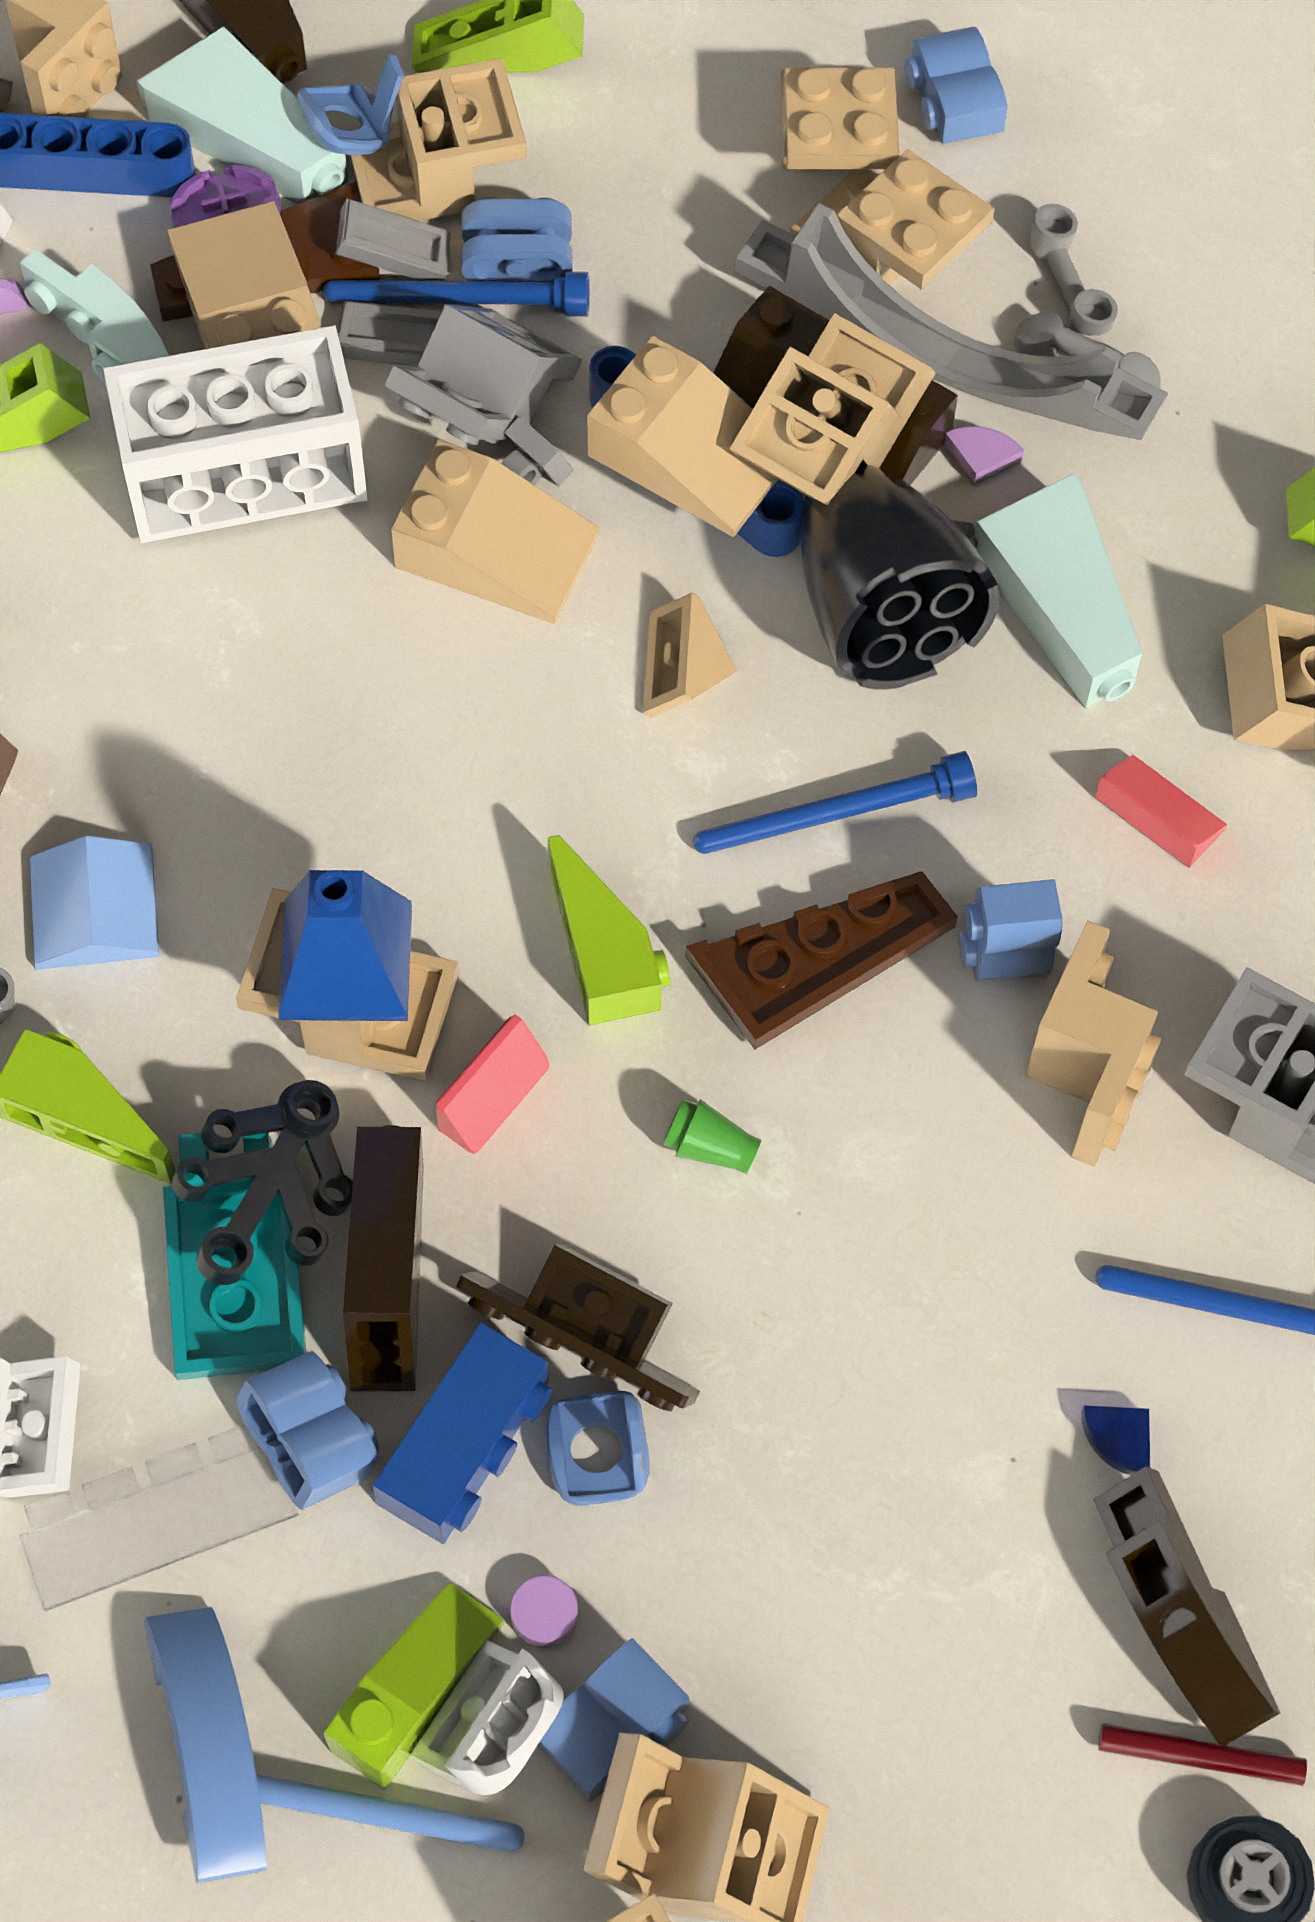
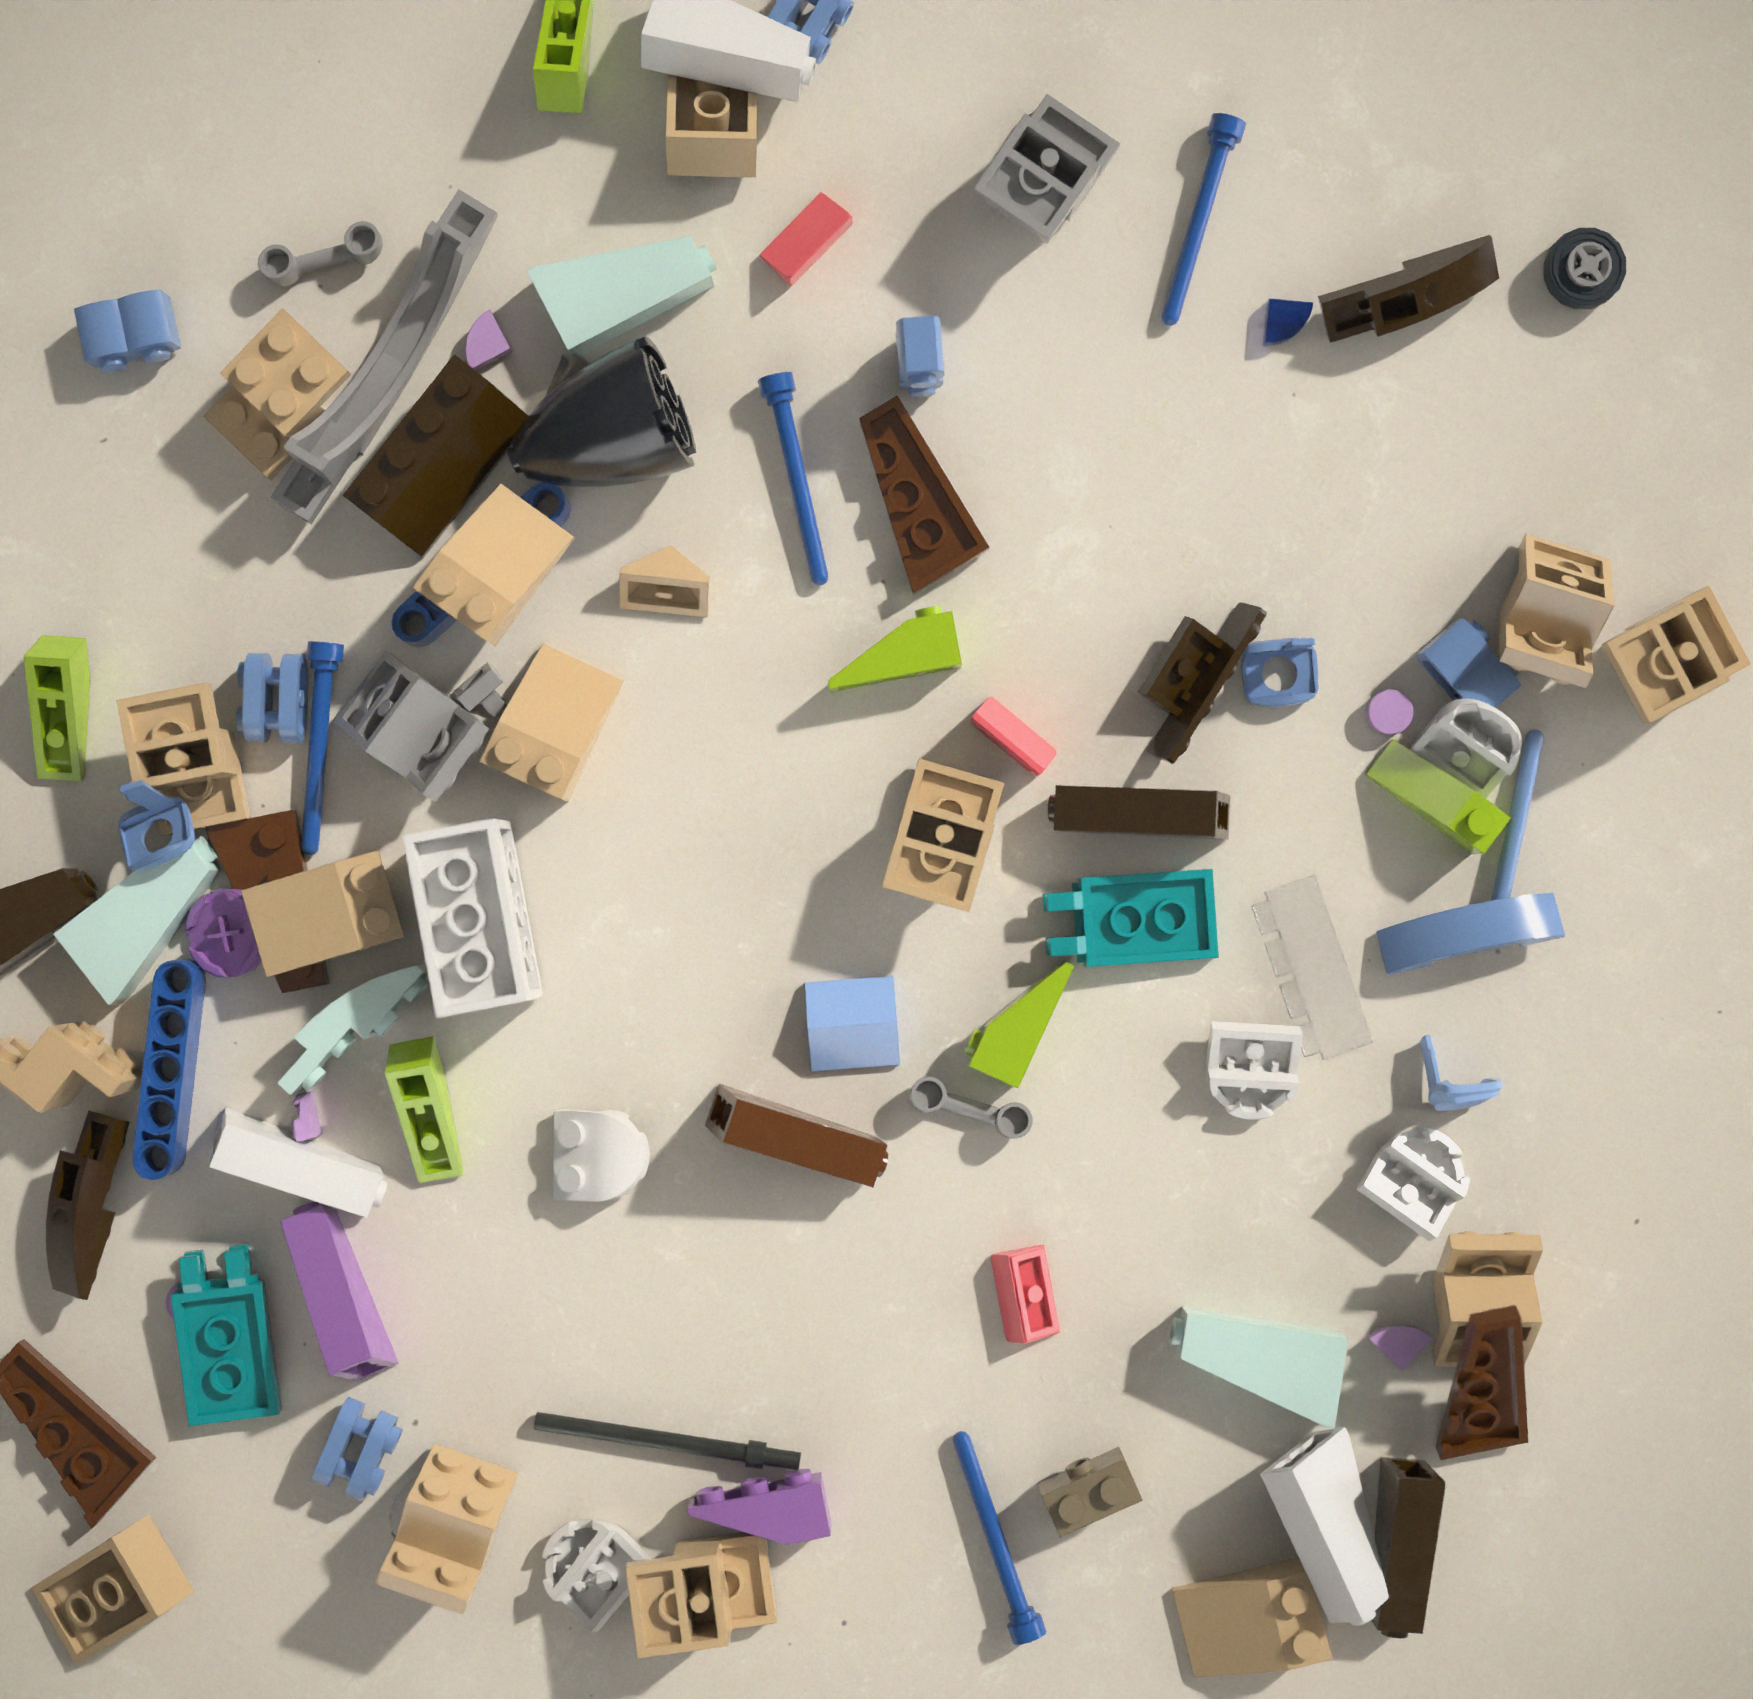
camera: 85 degrees left, 25 degrees up
black plant [172,1080,353,1285] -> none
medium blue brick [235,1351,379,1510] -> none
blue slope [278,870,412,1021] -> none
light grey tile [335,198,451,281] -> none
light grey tile [337,301,442,366] -> none
blue brick [372,1322,552,1545] -> none
bright green cone [663,1098,761,1174] -> none
tan bracket [729,313,936,505] -> none
tan bracket [780,68,899,169] -> none
light grey bar [1014,312,1161,388] -> none
tan bracket [1025,920,1162,1167] -> none
dark red bar [1098,1723,1307,1786] -> none

